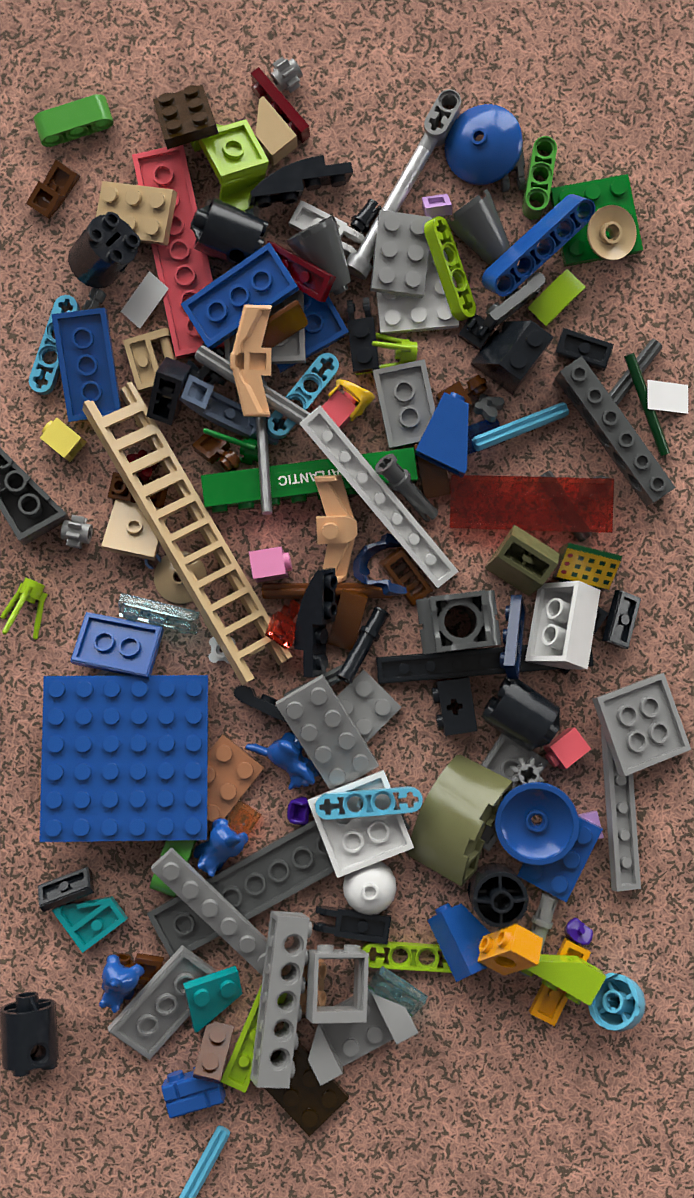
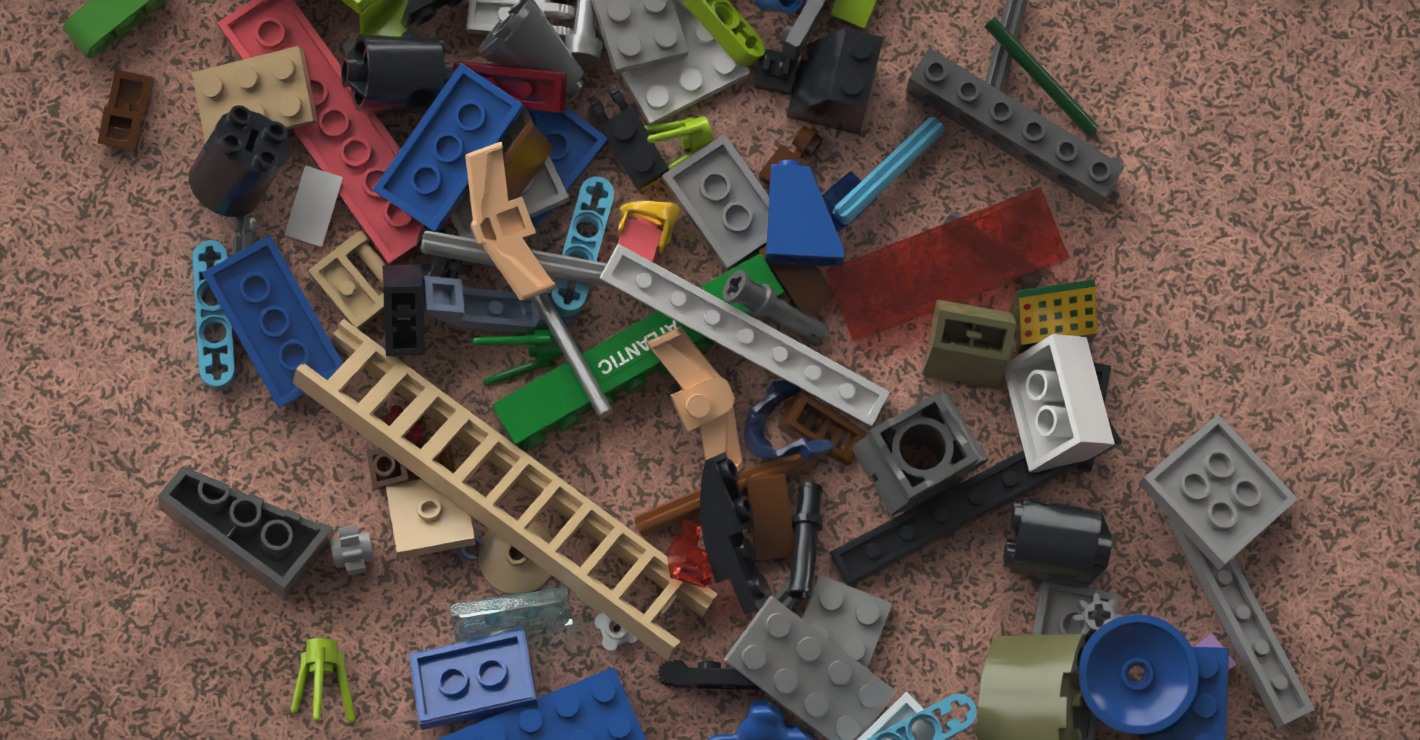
camera: 35 degrees left, 10 degrees down
light yellow brick [40,418,87,462] -> none
reddish brown plate [192,428,241,472] -> none
bright pink brick [249,547,292,583] -> none
black brick [432,677,478,736] -> none
dark grey piece [473,394,505,423] -> none
dark blue plate [500,595,526,679] -> none
coral brick [543,727,591,769] -> none
black plate [554,328,614,371] -> none
black plate [602,590,641,649] -> none
white sticker [647,380,688,414] -> none

